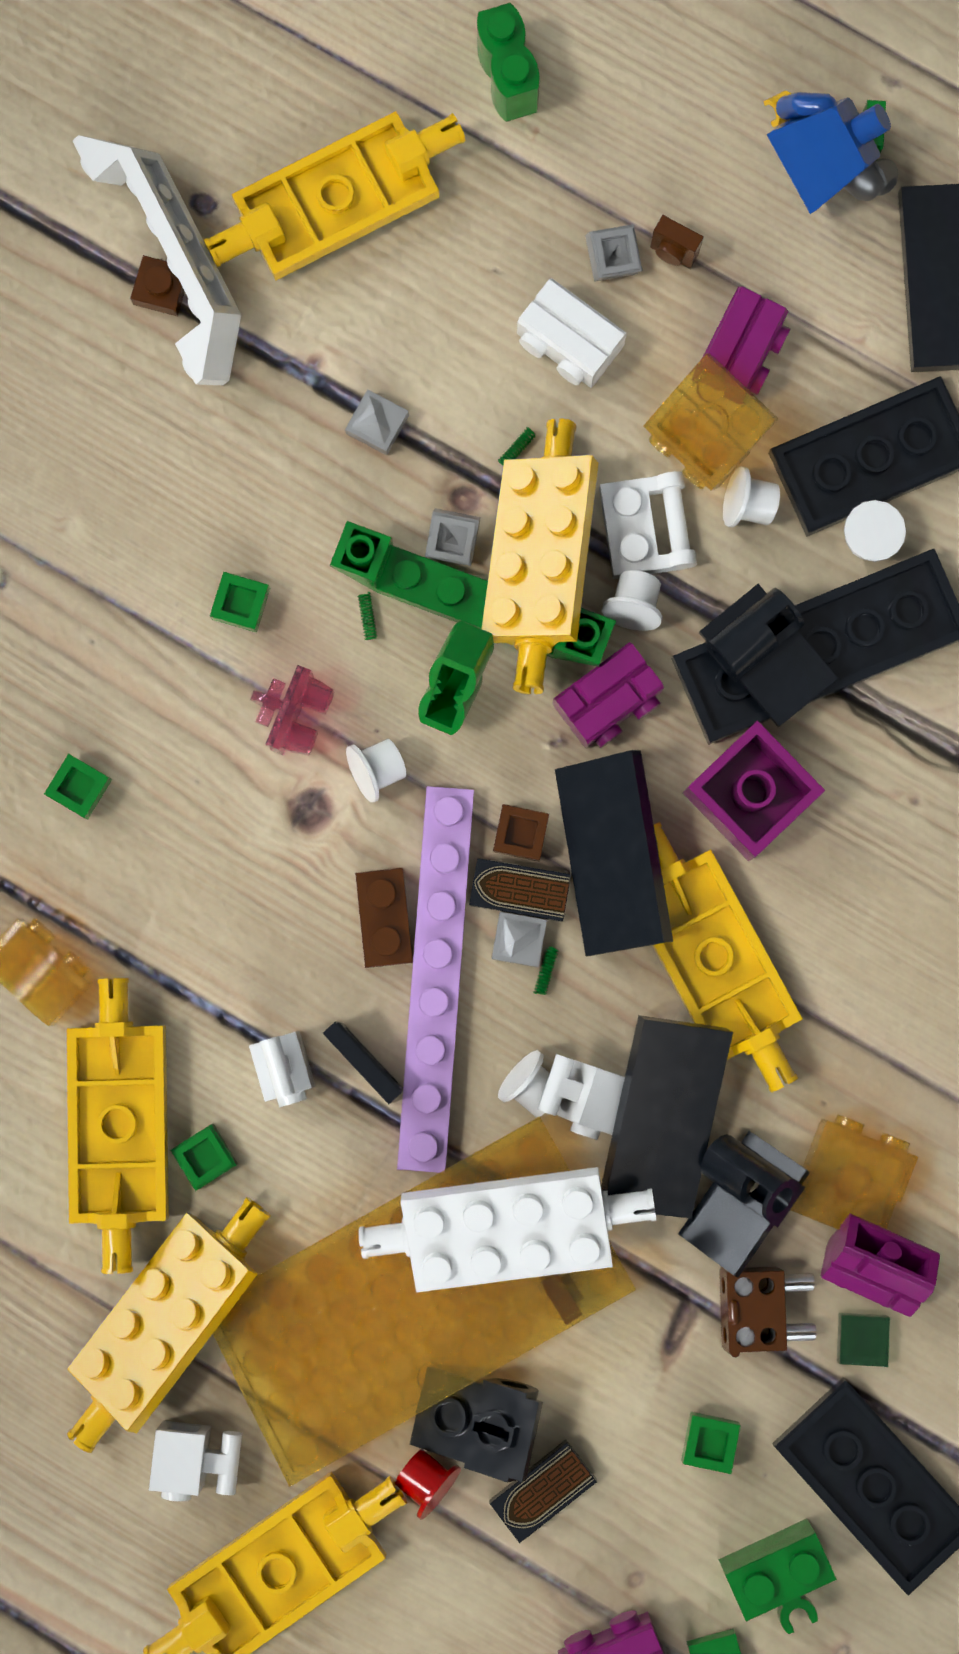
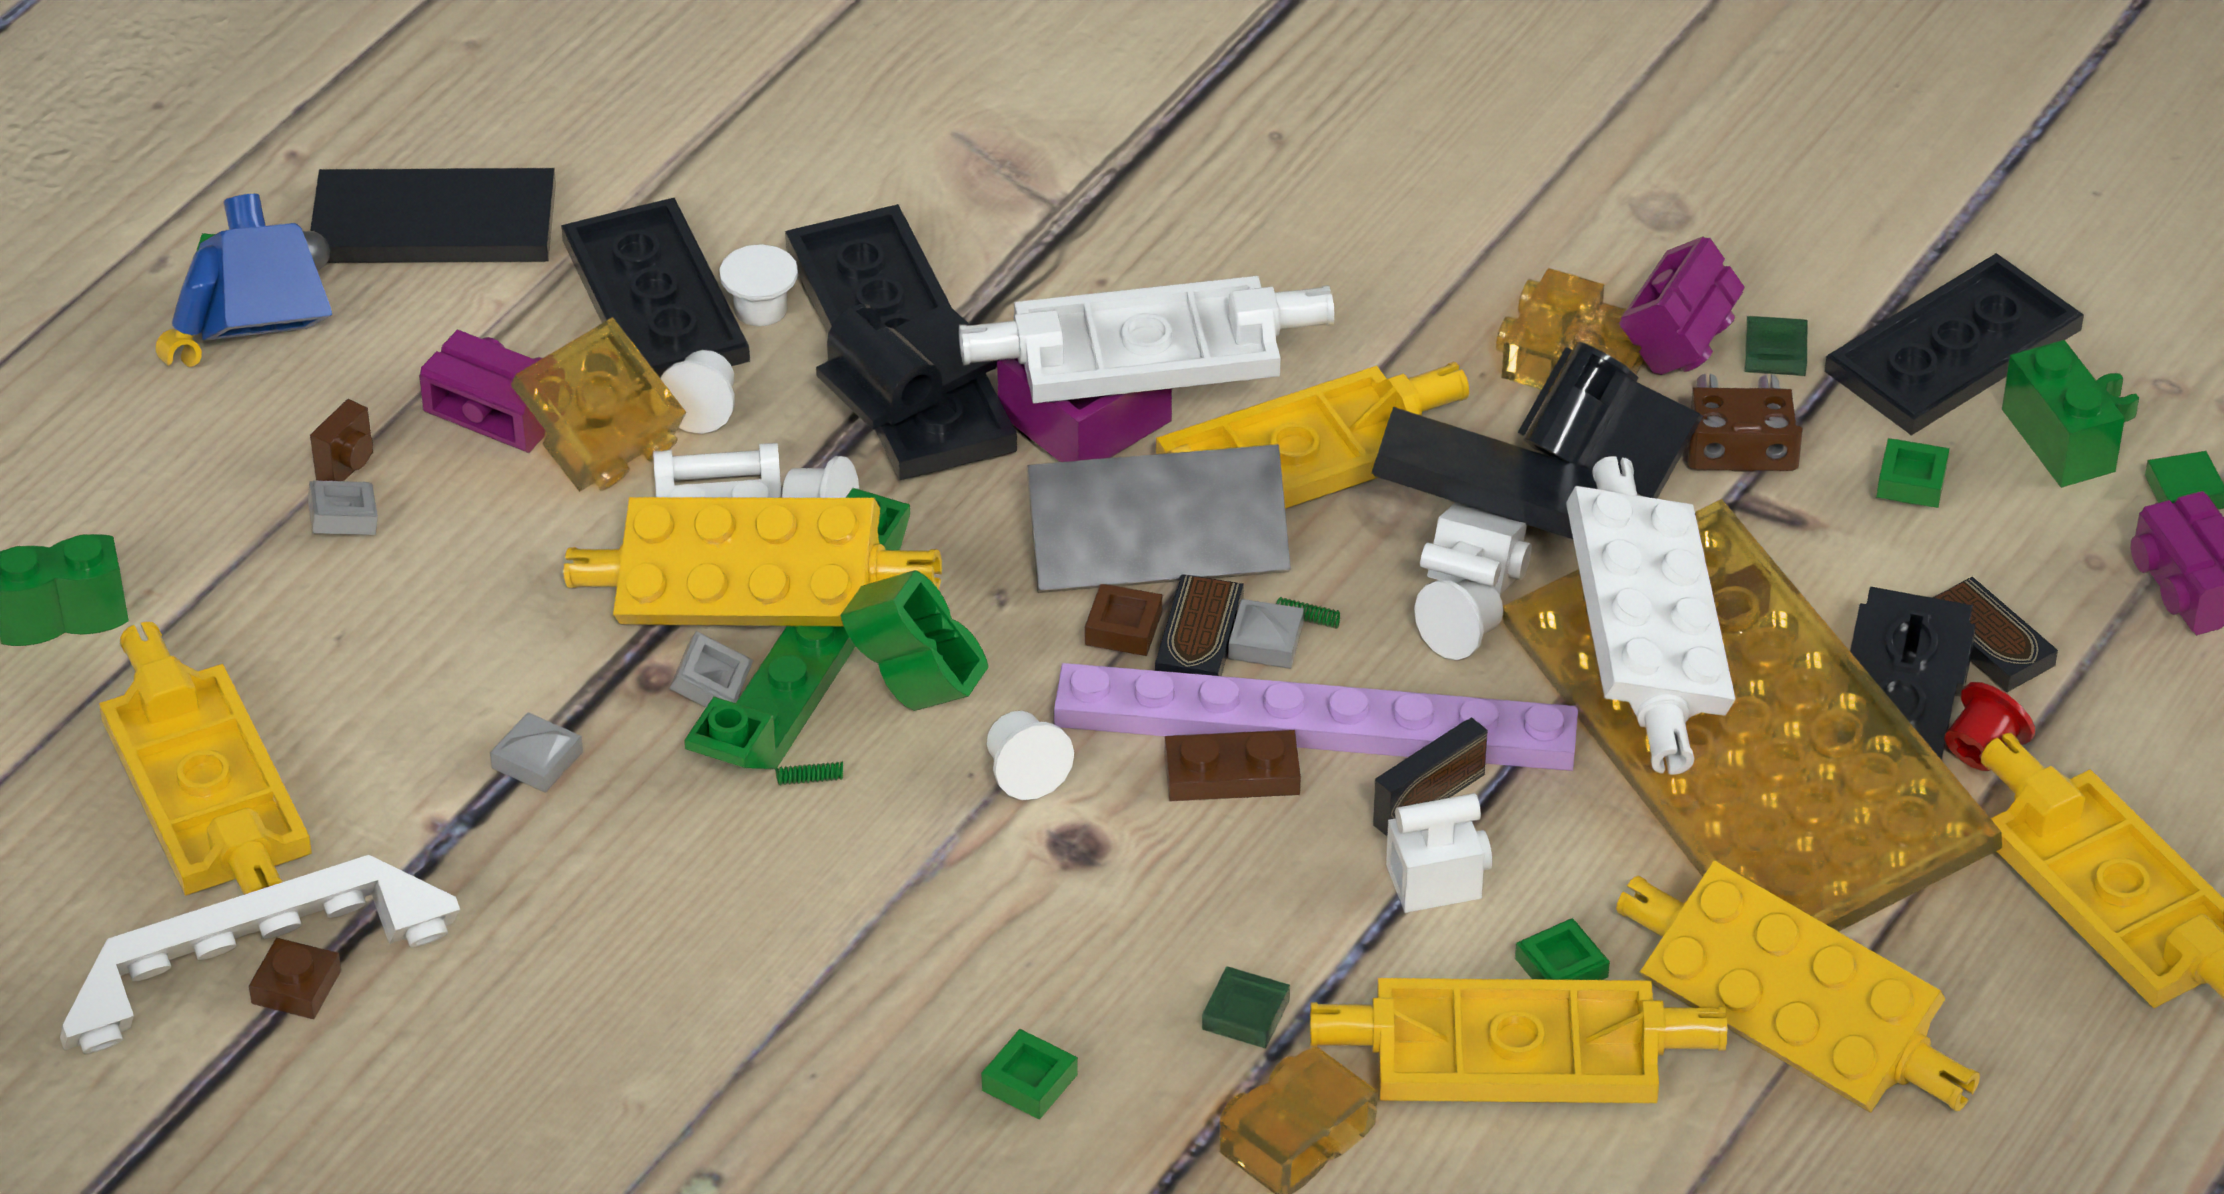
camera: 90 degrees left, 40 degrees down
white brick [149,1421,242,1501] -> none
green plate [210,571,271,633] -> none
clear pink hips [250,665,335,756] -> none
green leg [498,427,535,465] -> none
white brick [517,278,627,388] -> none
magenta brick [552,642,664,749] -> none
none -> white plate [959,276,1334,403]
none -> clear green tile [1202,966,1290,1049]

